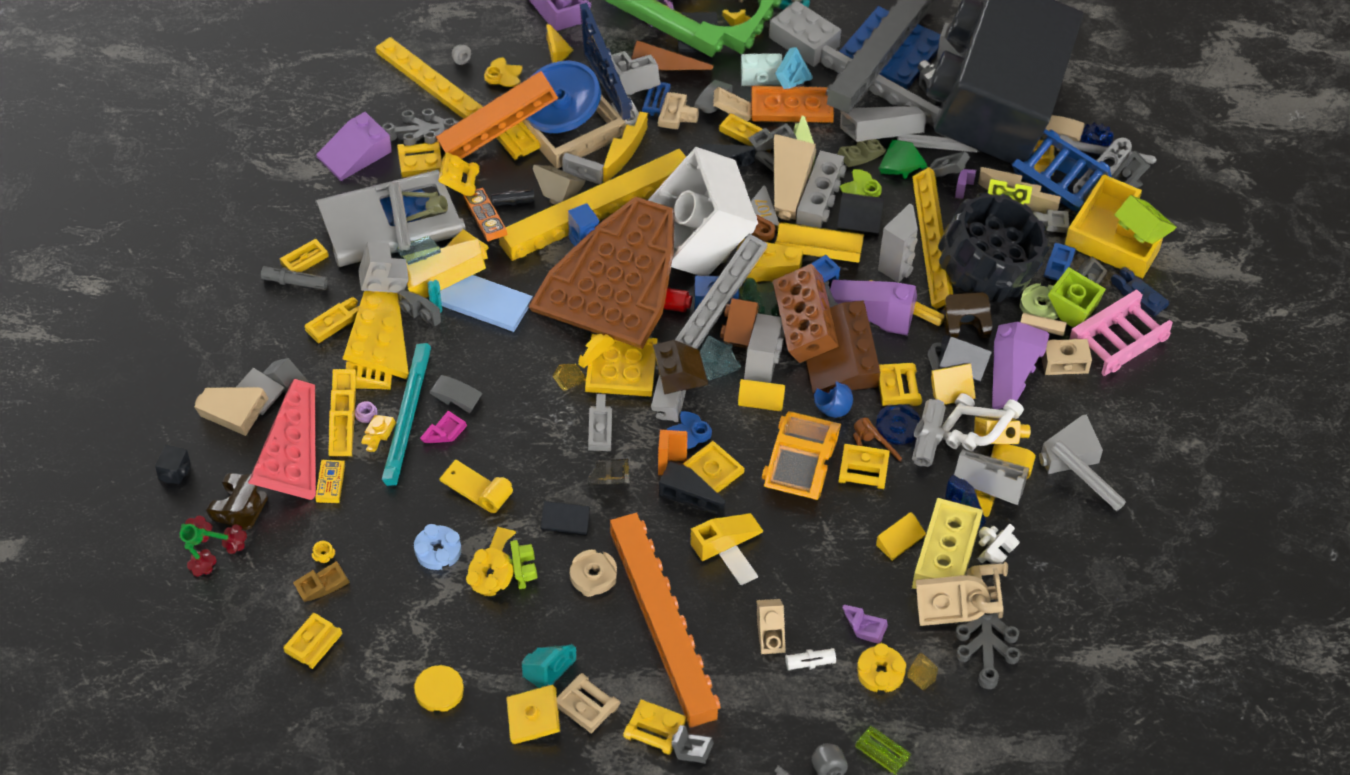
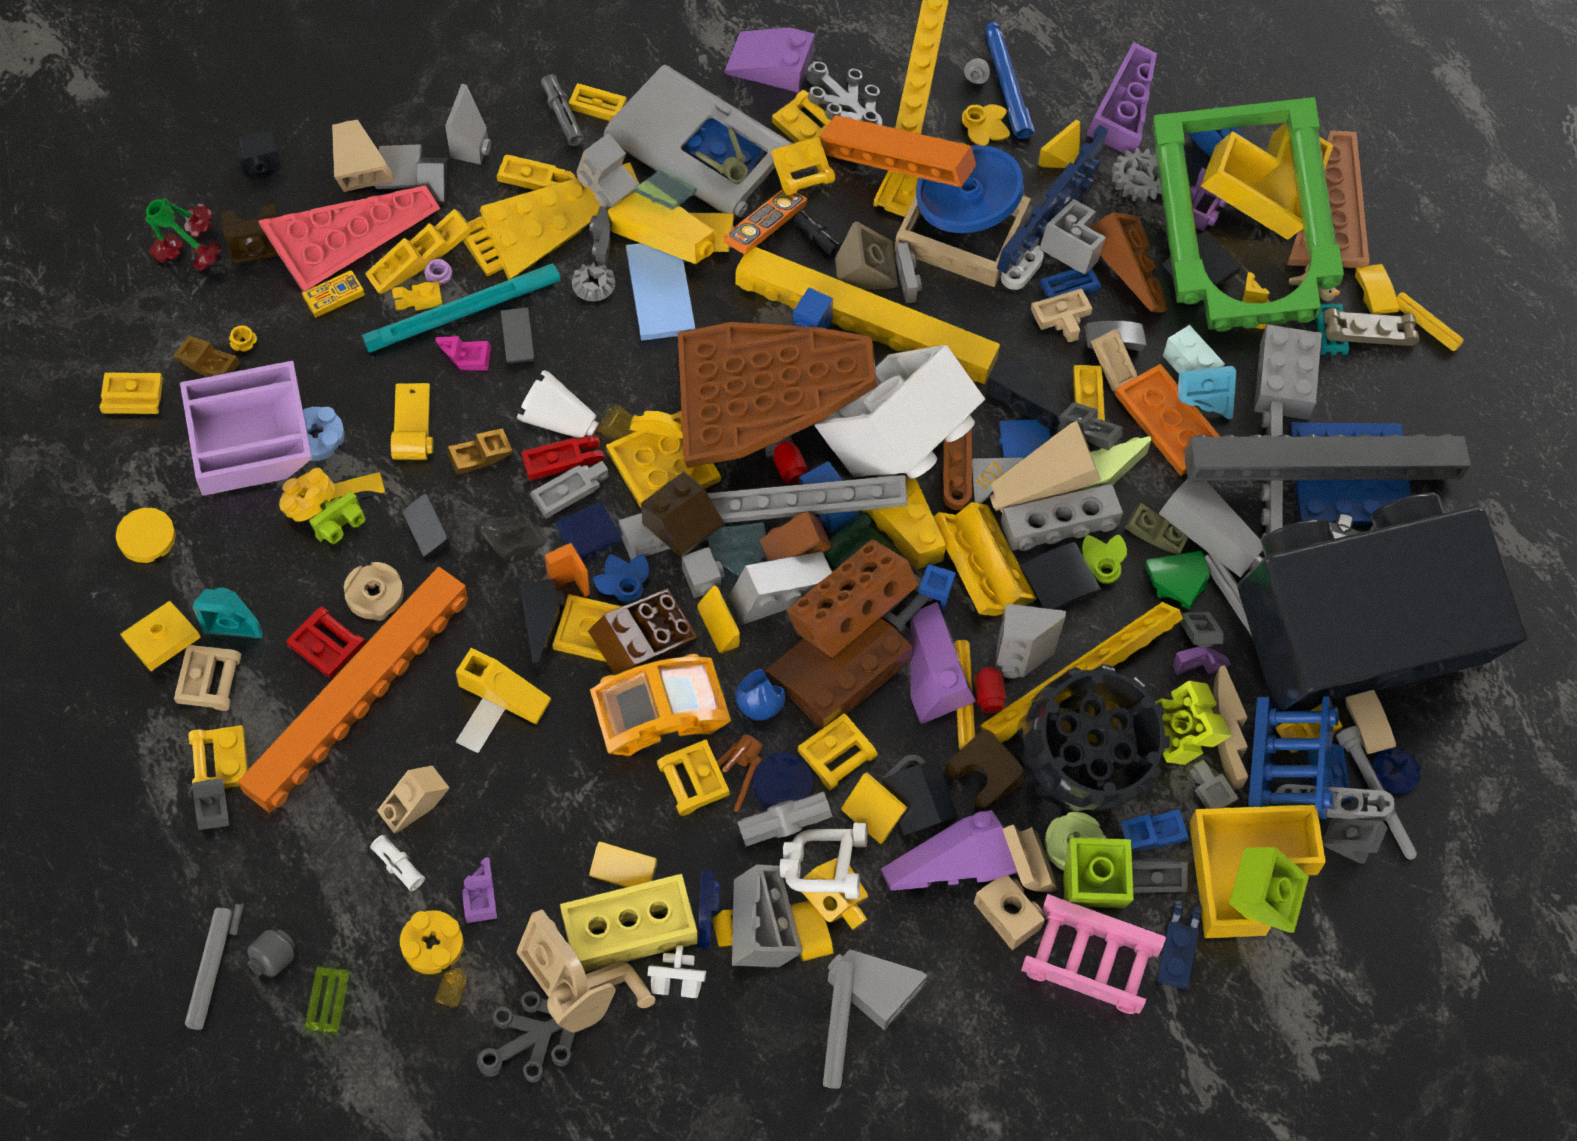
camera: 55 degrees right, 10 degrees up
light grey axle [389,182,411,251] -> none
teal axle [428,280,442,313] -> none
yellow slope [603,112,648,182] -> none
none -> lavender slope [180,361,312,496]
none -> red plate [286,606,367,679]
none -> light grey slope [445,84,491,165]
none -> pearl gold slope [447,428,512,475]
none -> white cone [517,370,599,439]
none -> red hinge [521,435,605,481]
none -> clear blue piece [555,502,622,558]
none -> light grey gear [572,261,615,301]
none -> reddish brown slope [588,588,697,675]
none -> light grey brick [682,547,725,598]
none -> red brick [974,667,1007,713]
none -> blue piece [985,22,1035,139]
none -> blue piece [999,419,1052,459]
none -> light grey gear [1112,148,1161,202]

